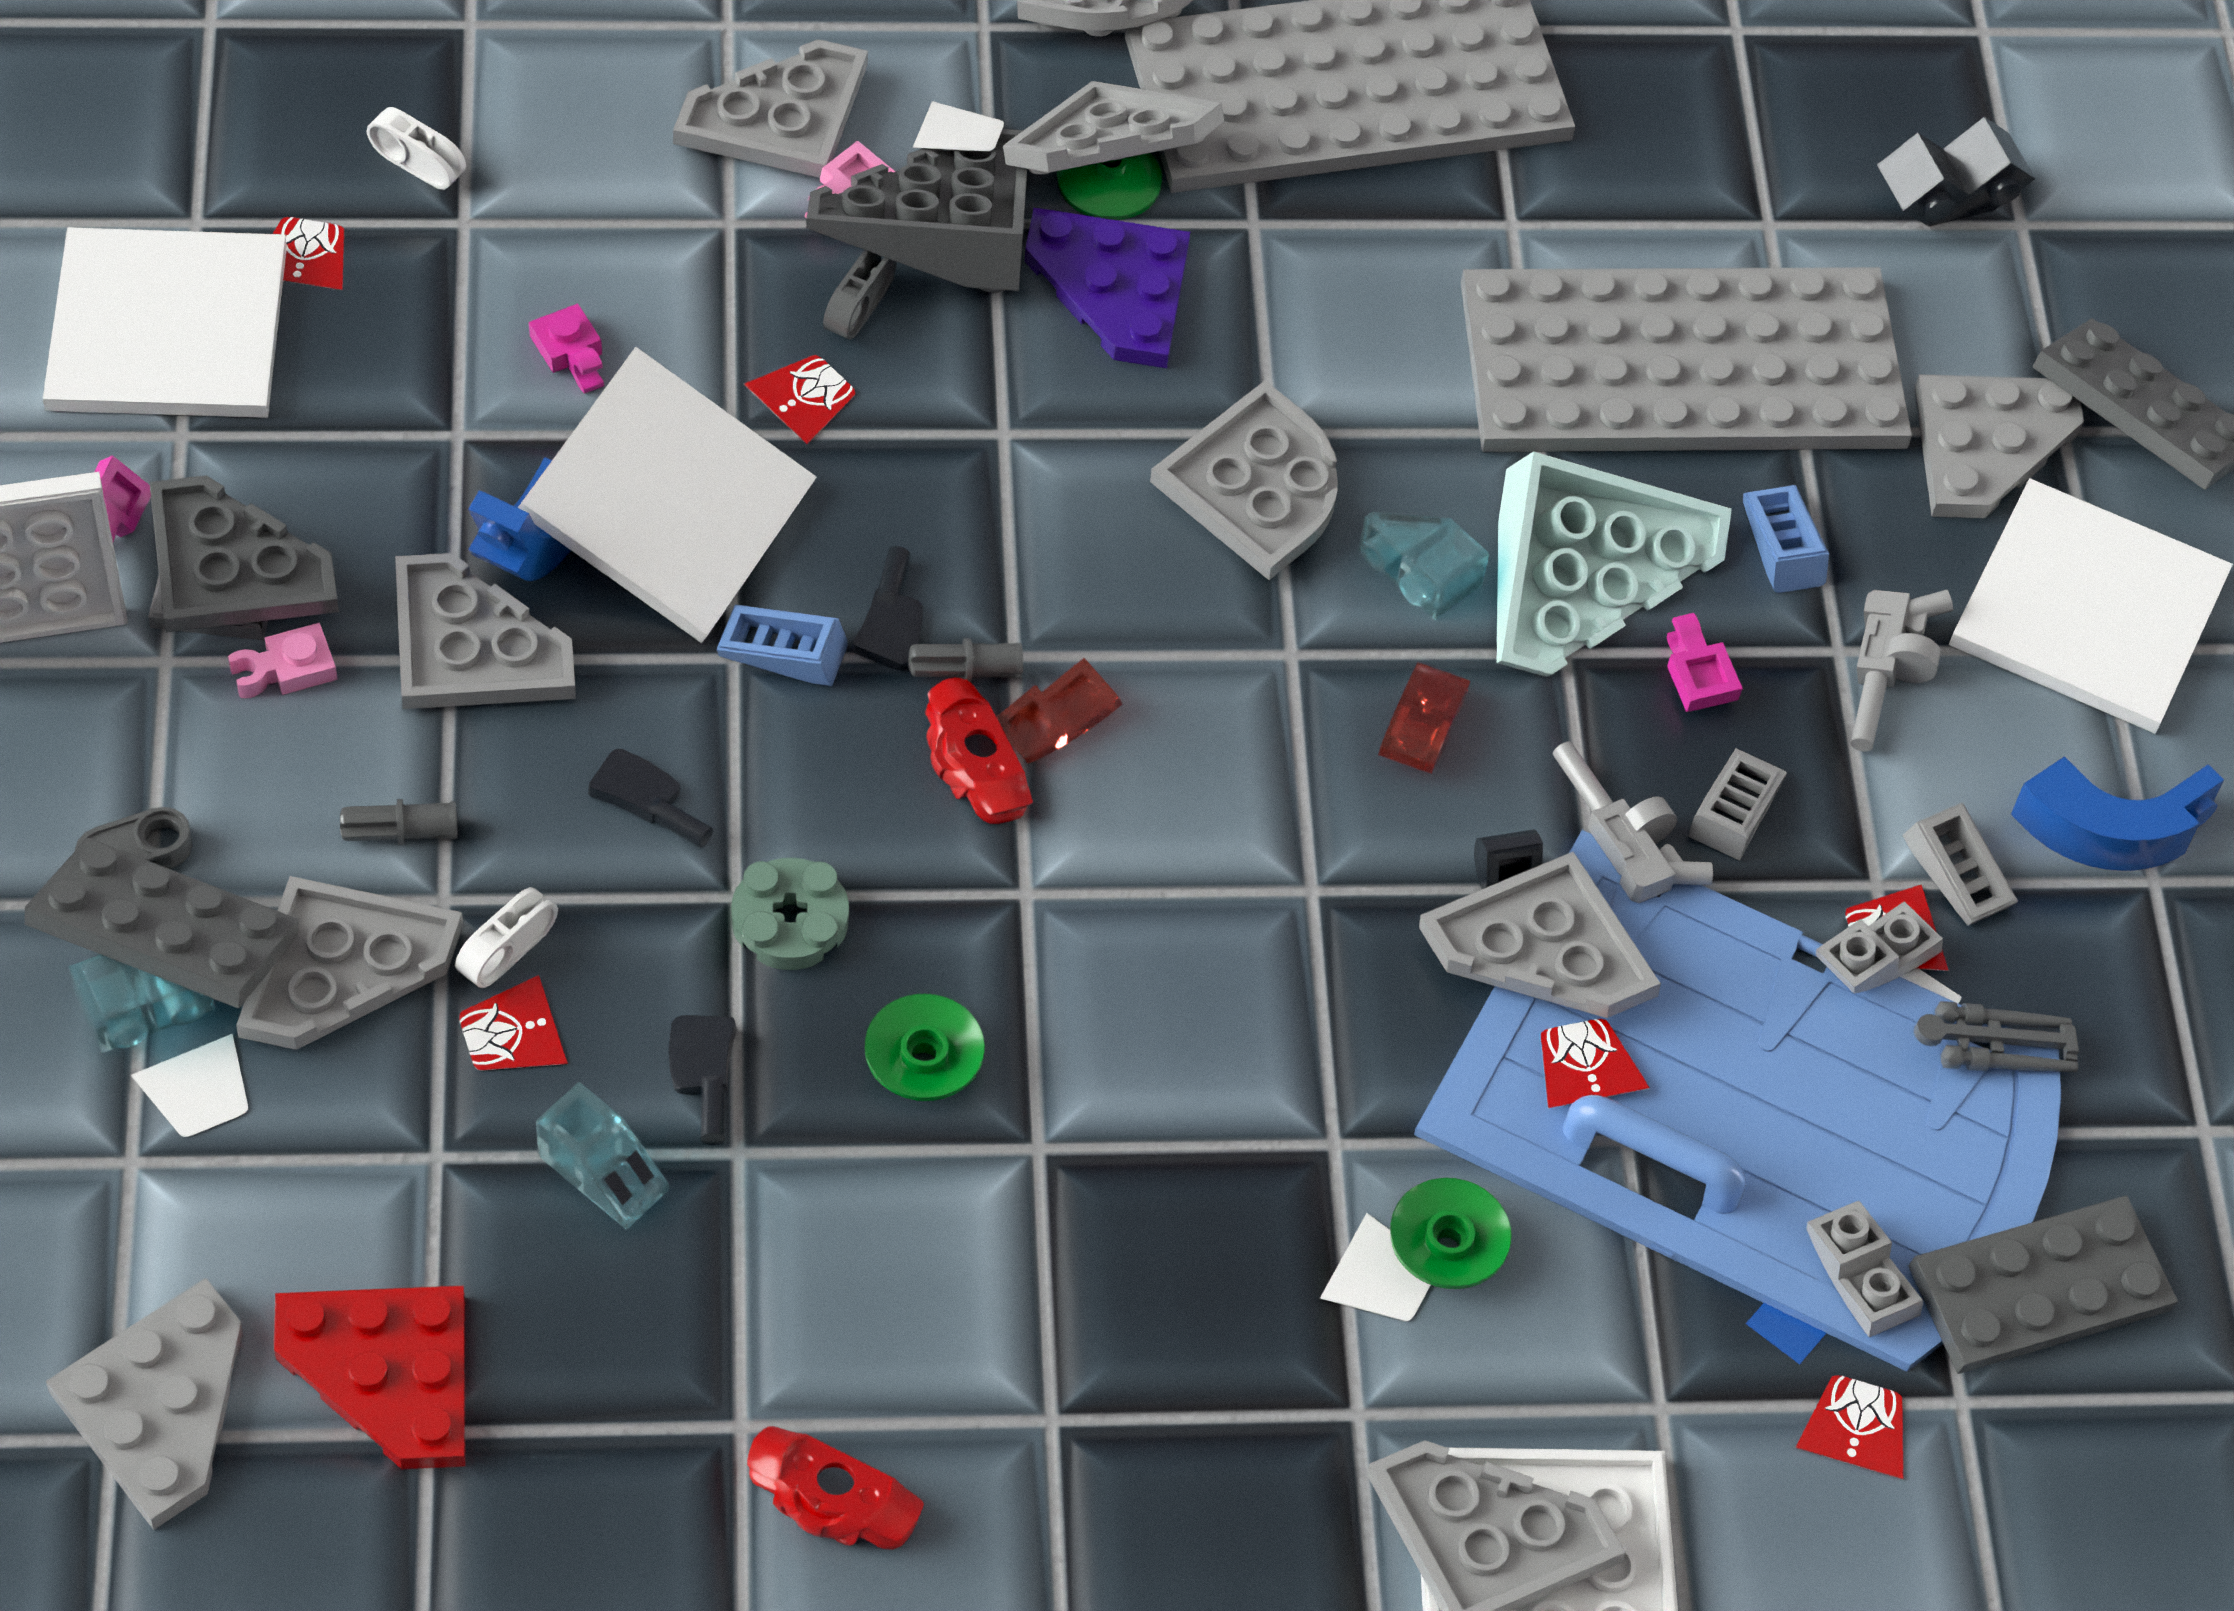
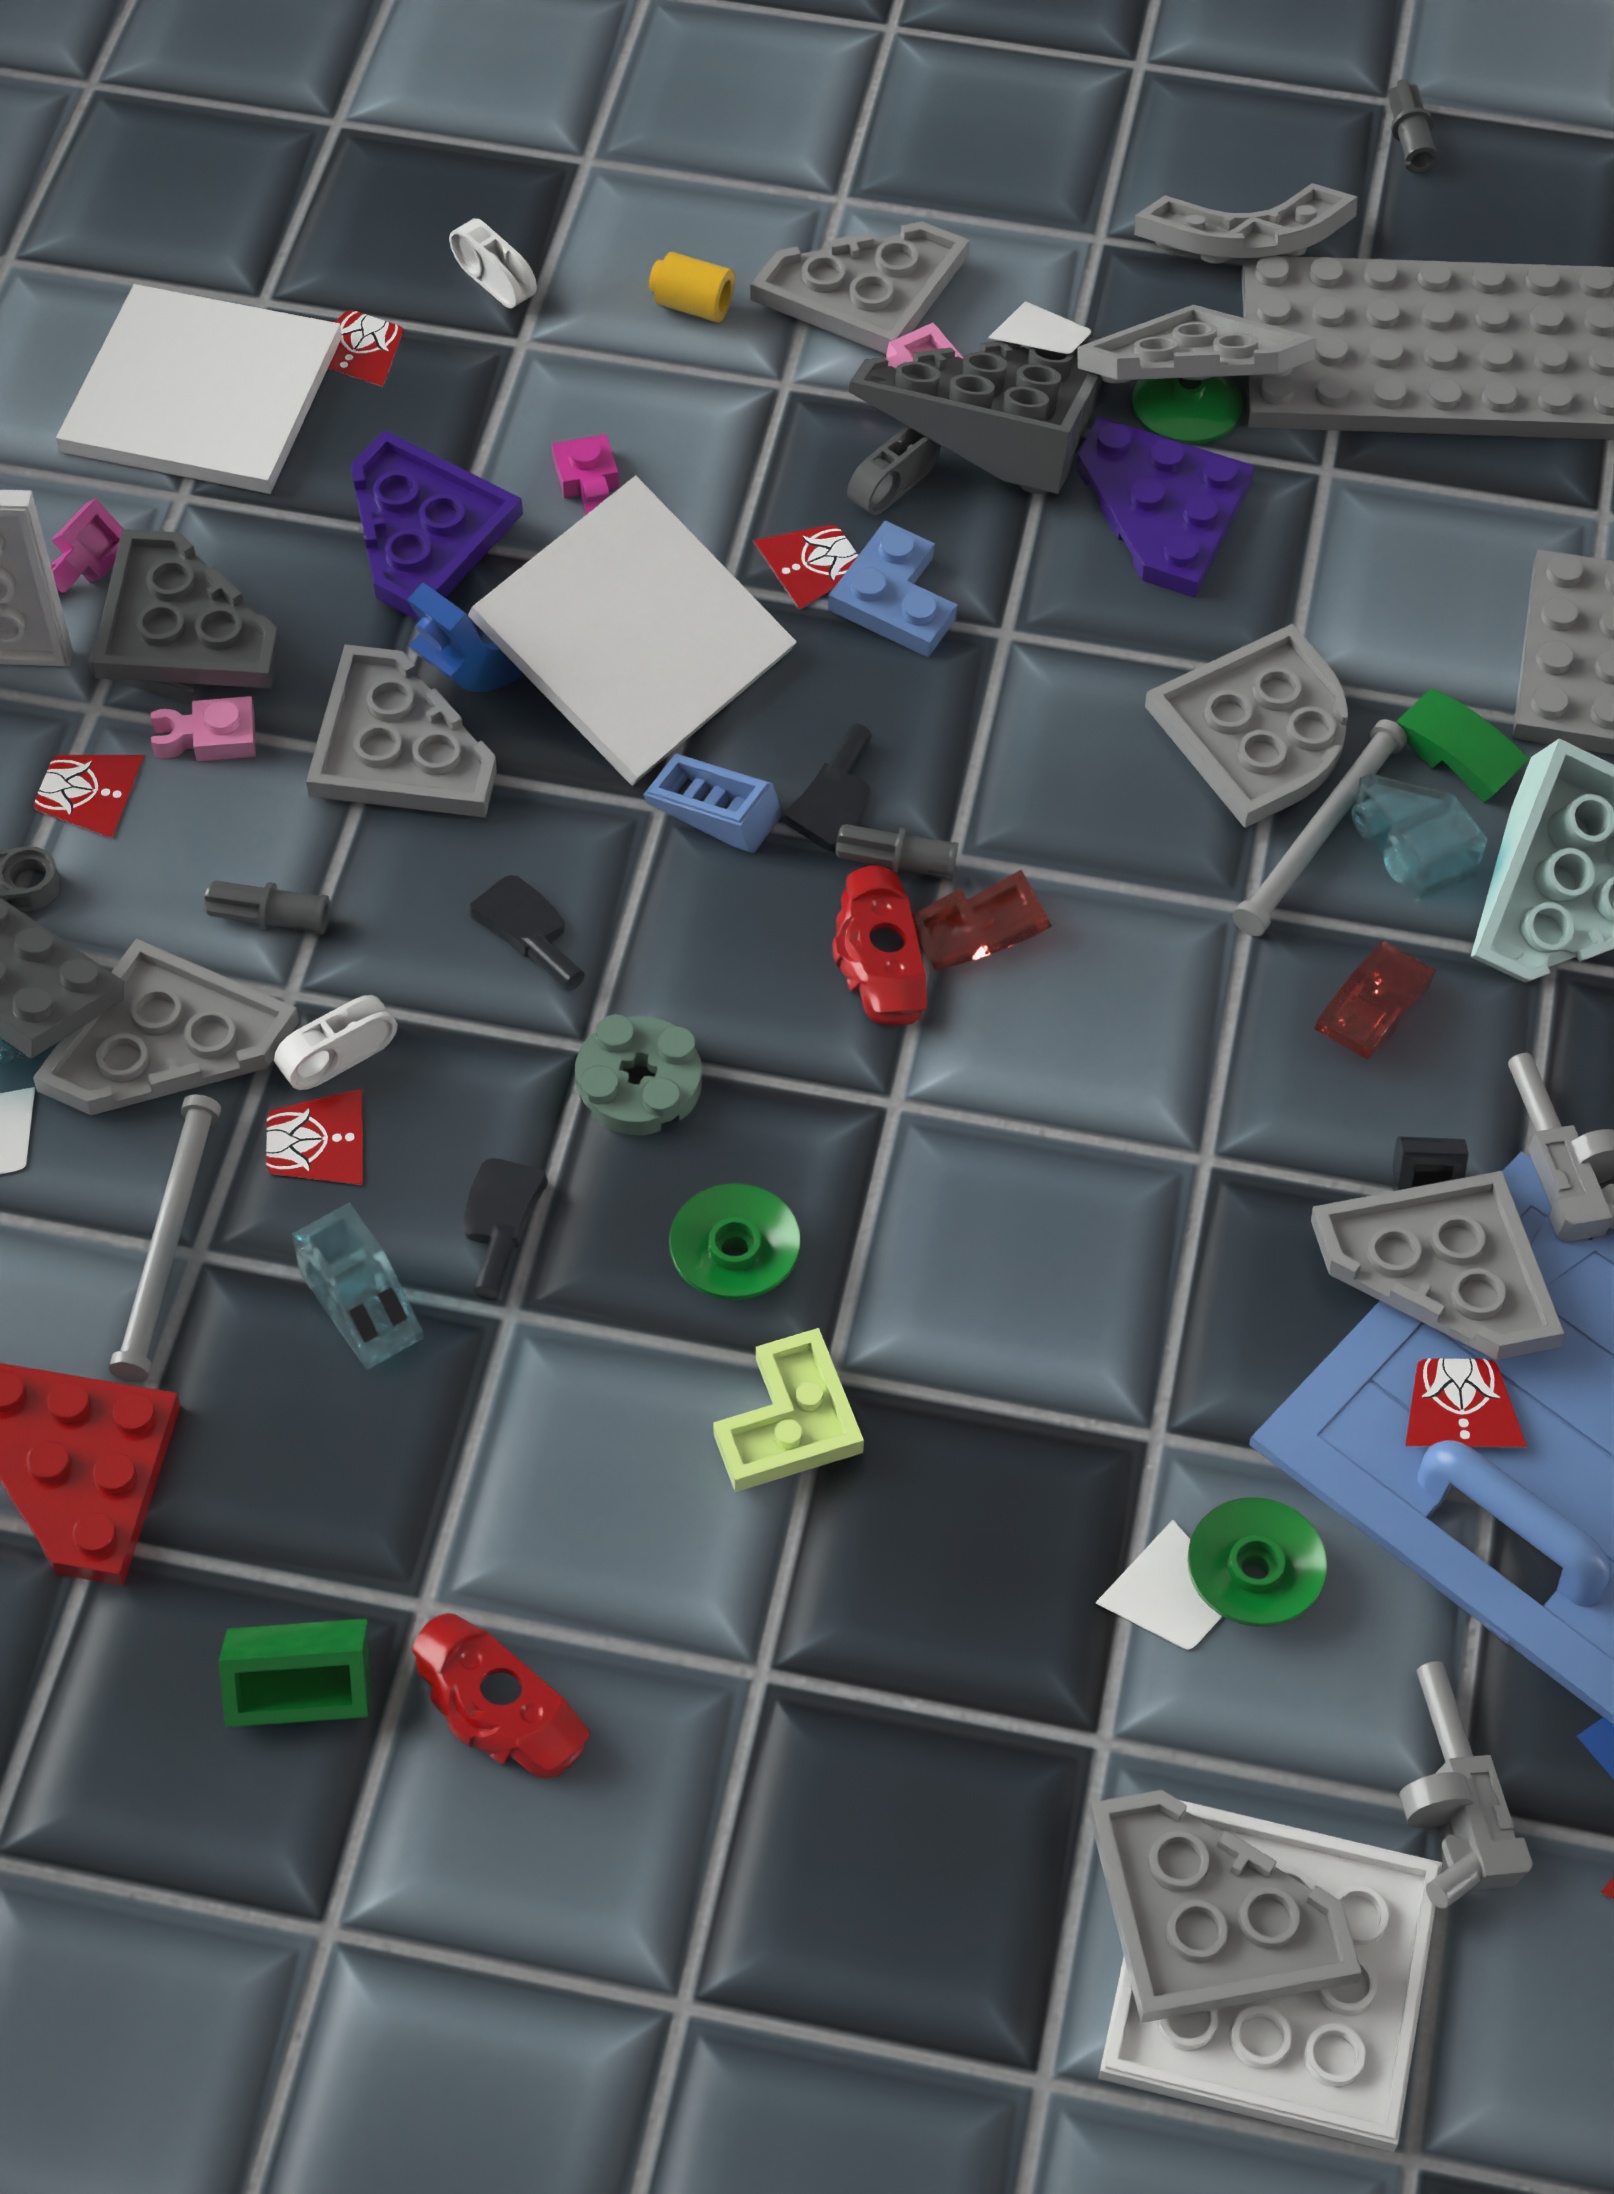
camera: 20 degrees right, 0 degrees up
none -> red sticker [34,755,145,838]
none -> light grey bar [109,1094,221,1382]
none -> green brick [219,1619,370,1727]
none -> dark purple plate [351,430,523,621]
none -> yellow brick [649,251,735,323]
none -> yellowish green plate [713,1328,864,1492]
none -> medium blue plate [828,520,958,657]
none -> light grey bar [1232,719,1407,937]
none -> green slope [1396,688,1529,803]
none -> light grey piece [1399,1661,1533,1909]

